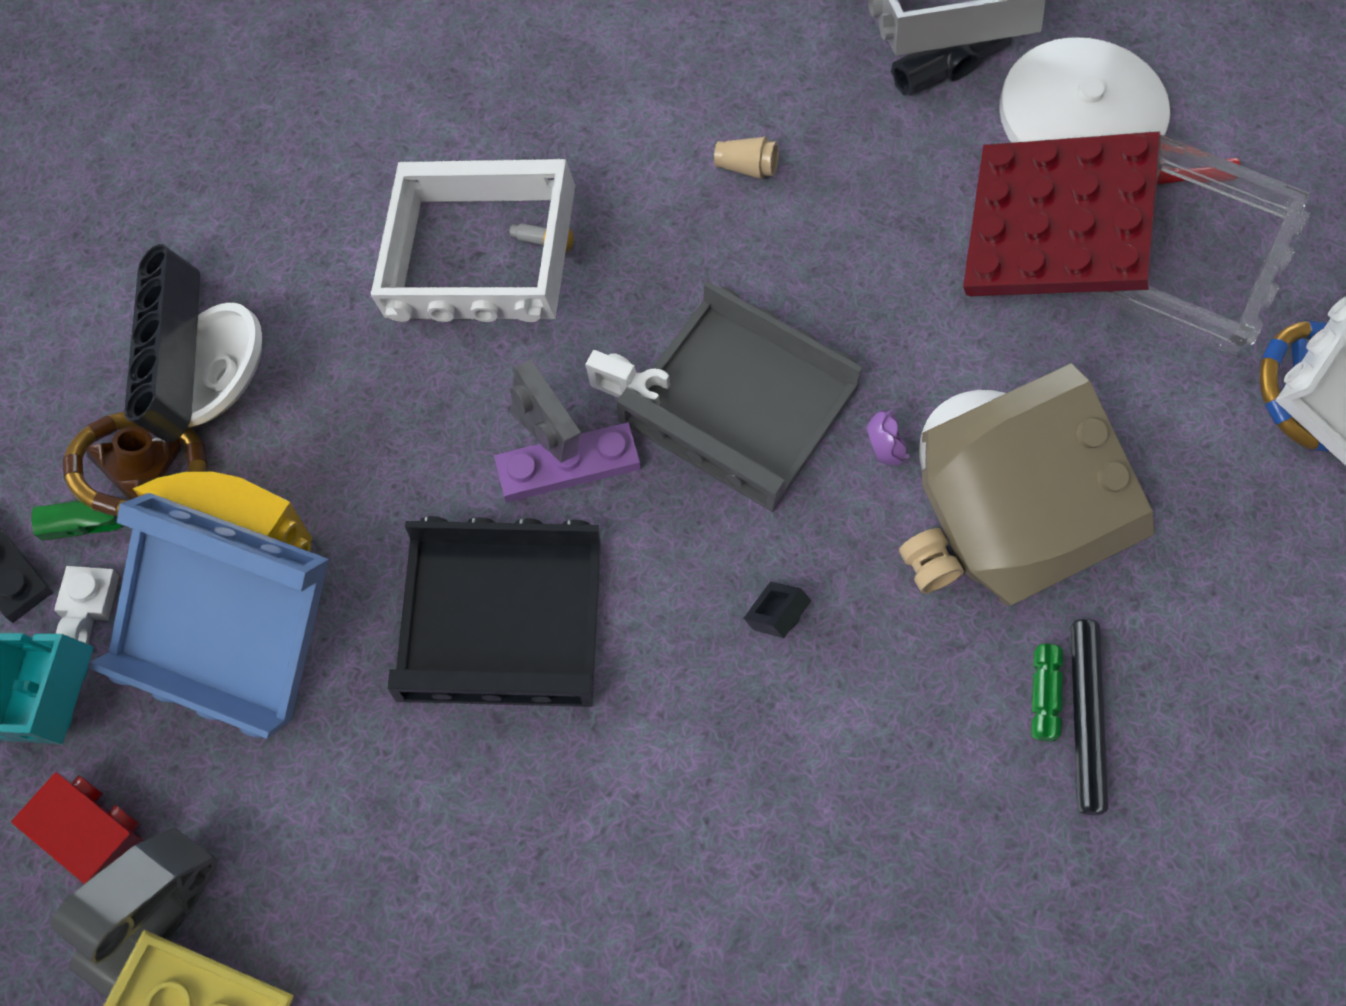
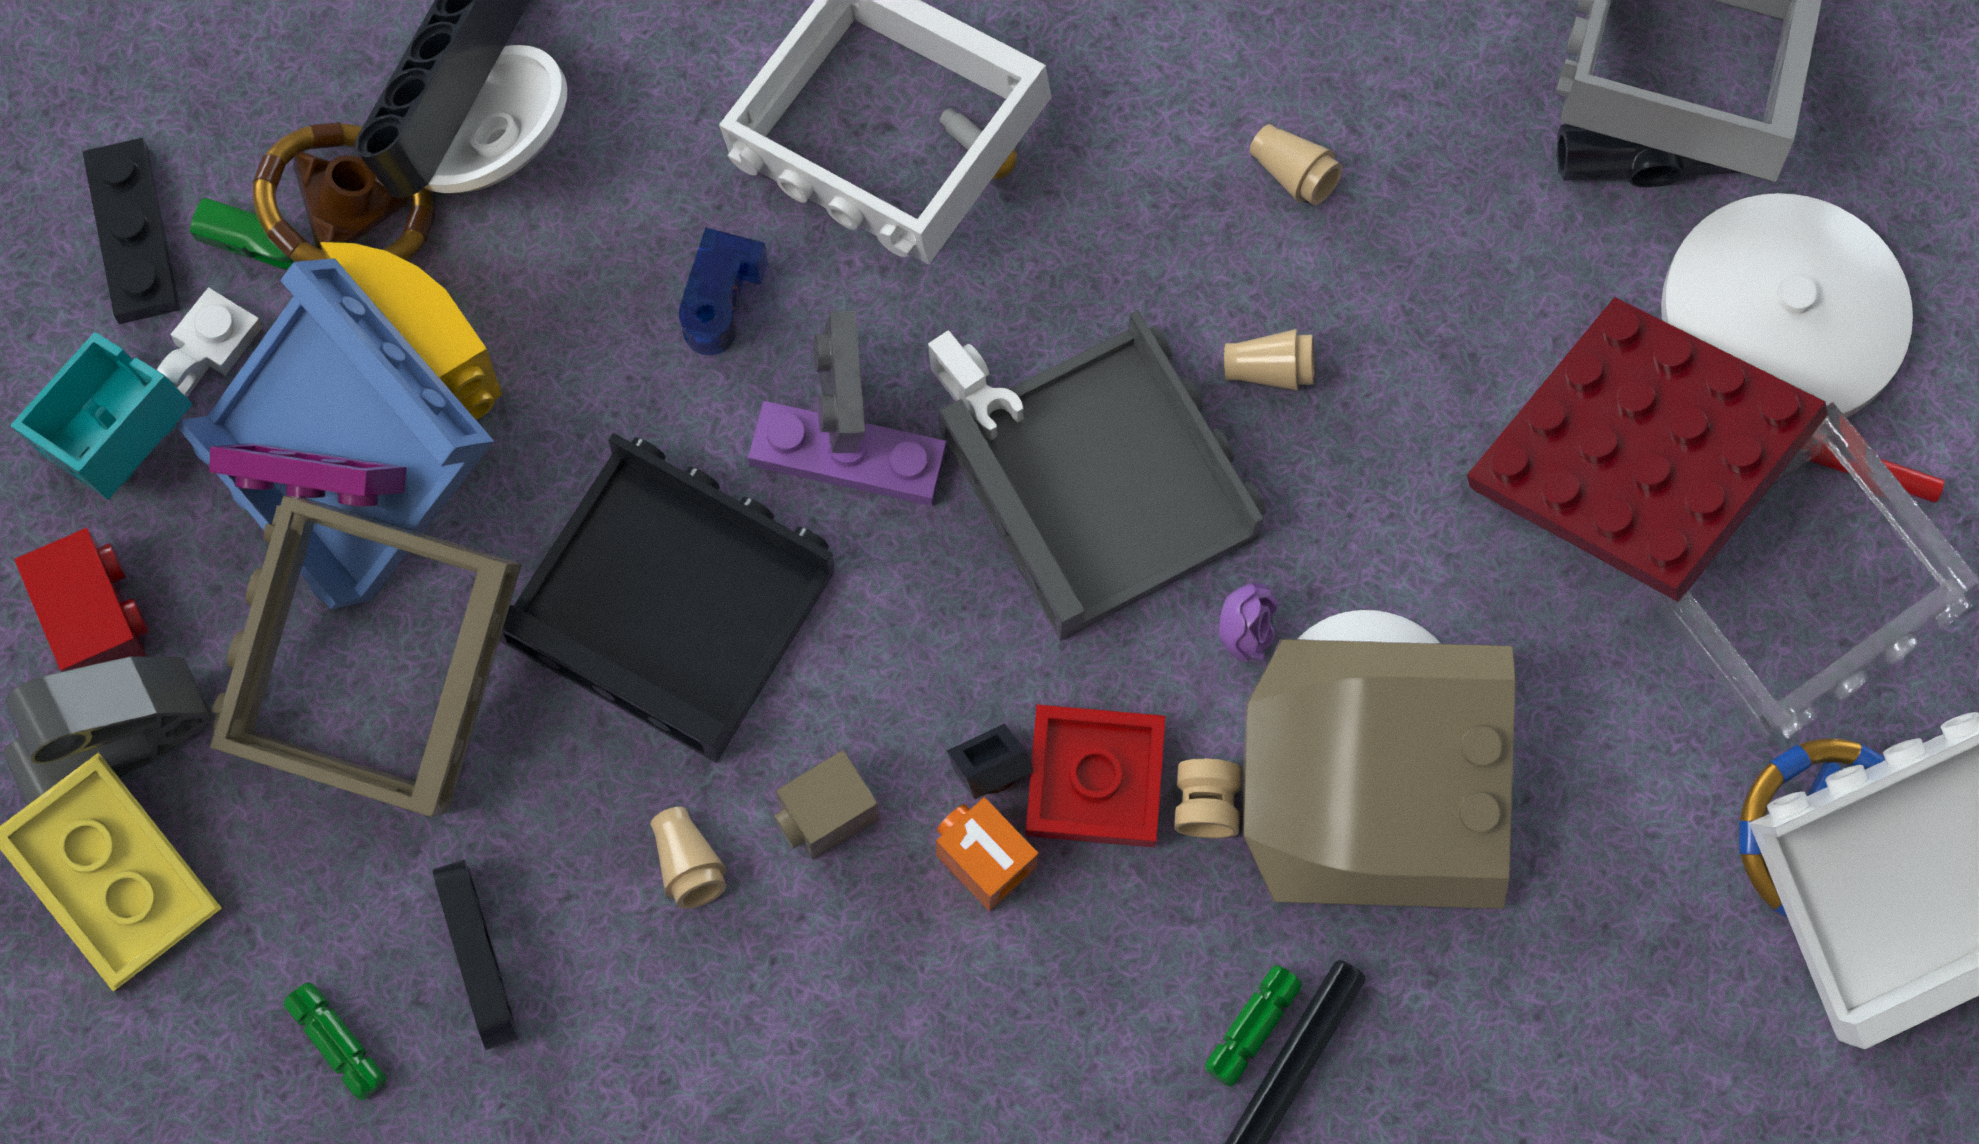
camera: 25 degrees right, 5 degrees up
none -> magenta plate [209,443,406,506]
none -> dark tan window [210,496,522,817]
none -> black beam [433,859,519,1050]
none -> tan cone [650,807,727,909]
none -> clear blue leg [679,227,768,356]
none -> dark tan brick [773,750,879,860]
none -> orange brick [936,797,1039,912]
none -> red plate [1025,704,1166,848]
none -> tan cone [1224,329,1315,391]

